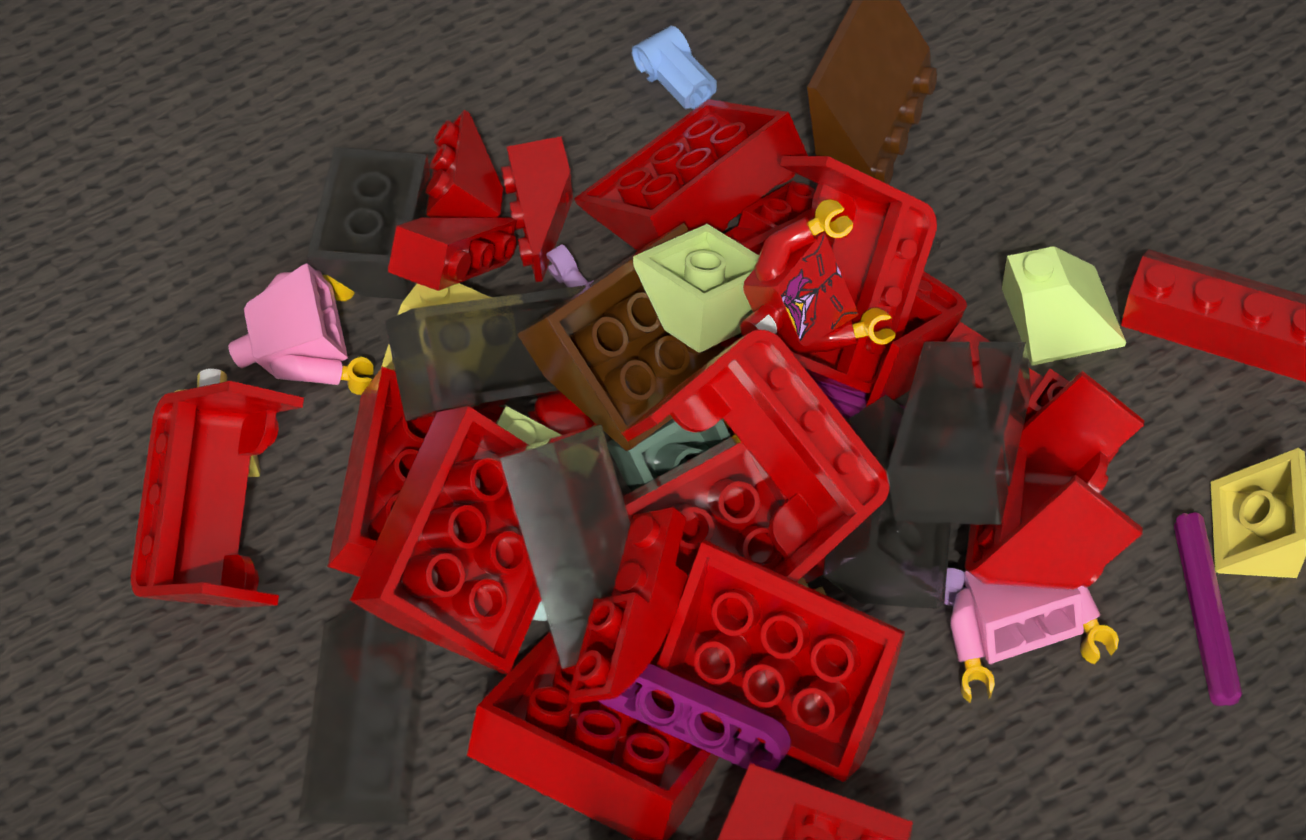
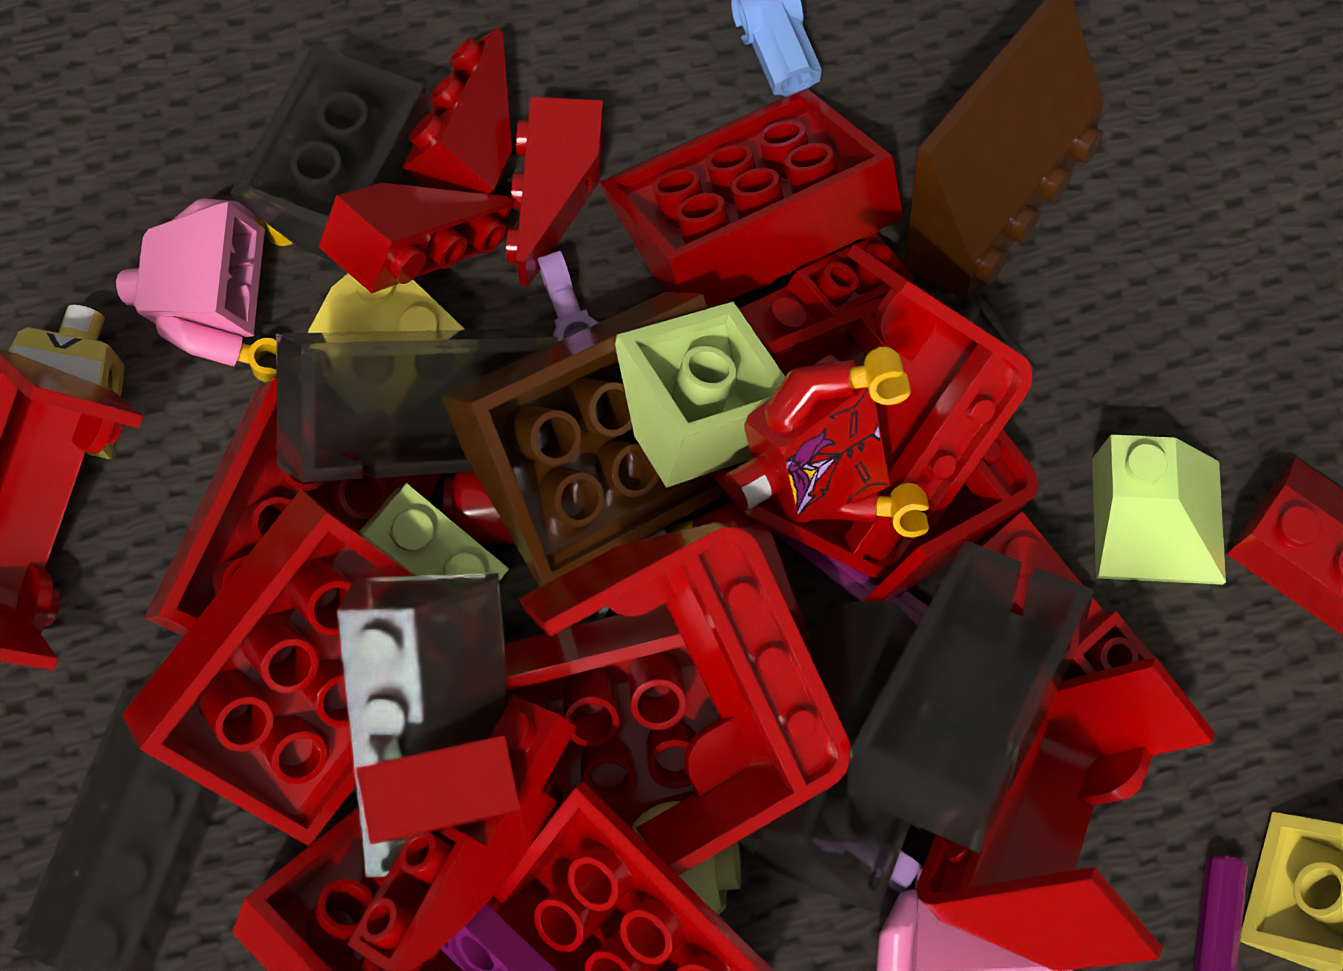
camera: 10 degrees right, 15 degrees up
none -> red tile [356,735,520,845]

